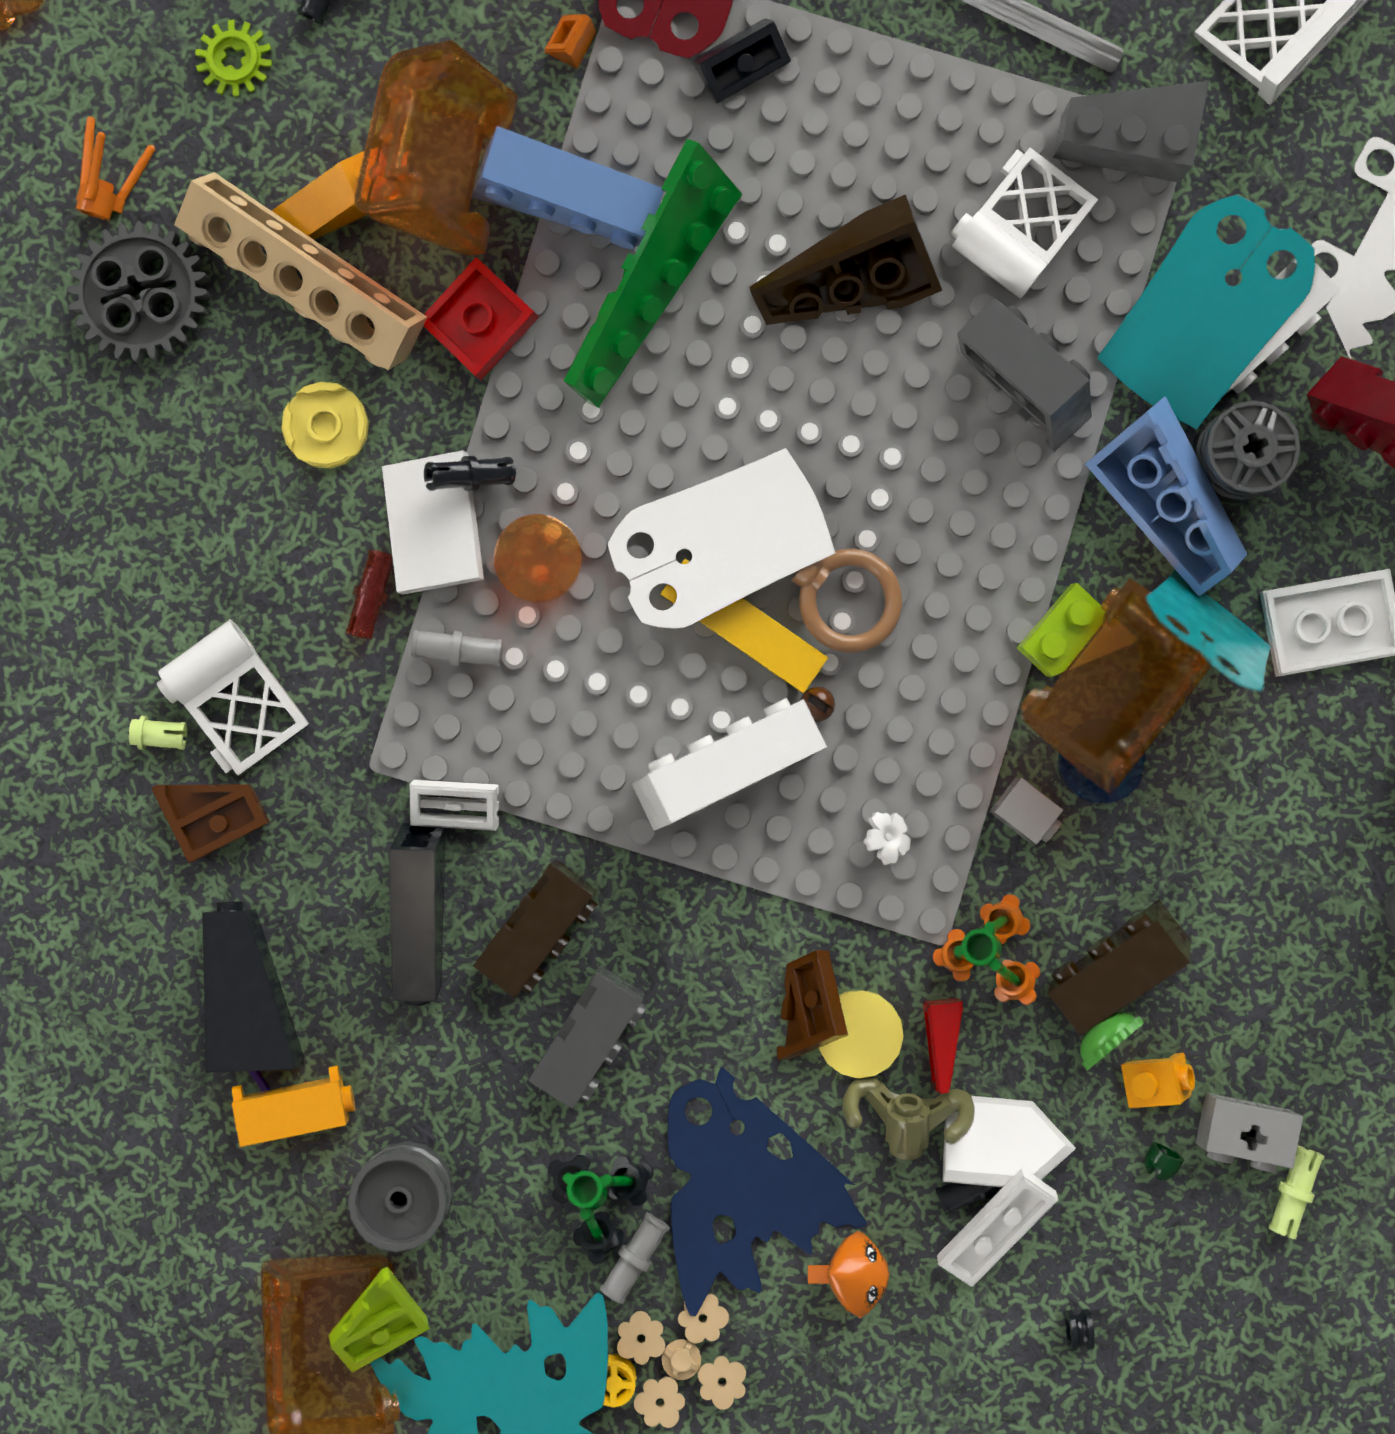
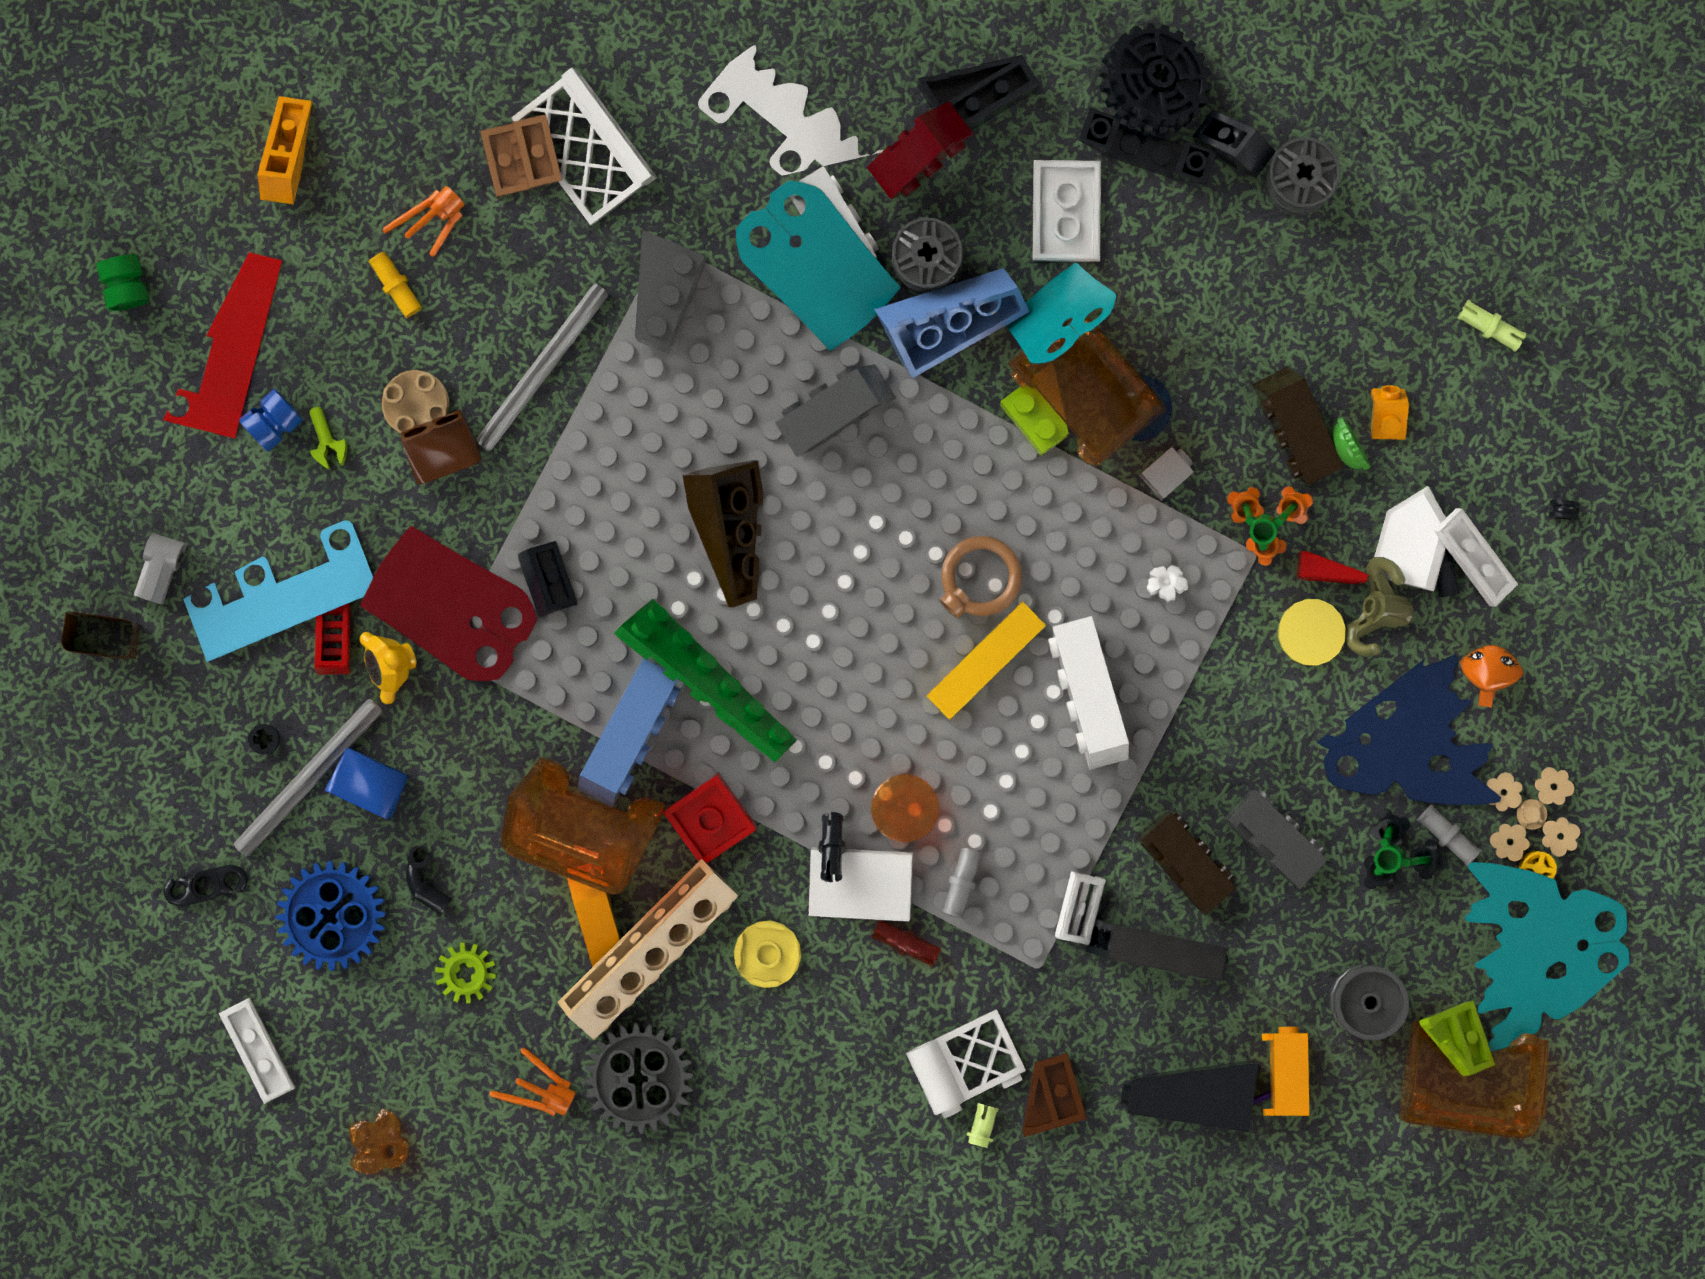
camera: 80 degrees left, 0 degrees up
orange slope [545,14,597,69] -> none
white piece [608,448,835,629] -> none
reddish brown wing [777,950,848,1060] -> none
reddish brown hinge [800,687,835,722] -> none
white piece [950,147,1098,300] -> none
dark green hinge [1144,1142,1184,1180] -> none
light grey brick [1196,1092,1303,1173] -> none

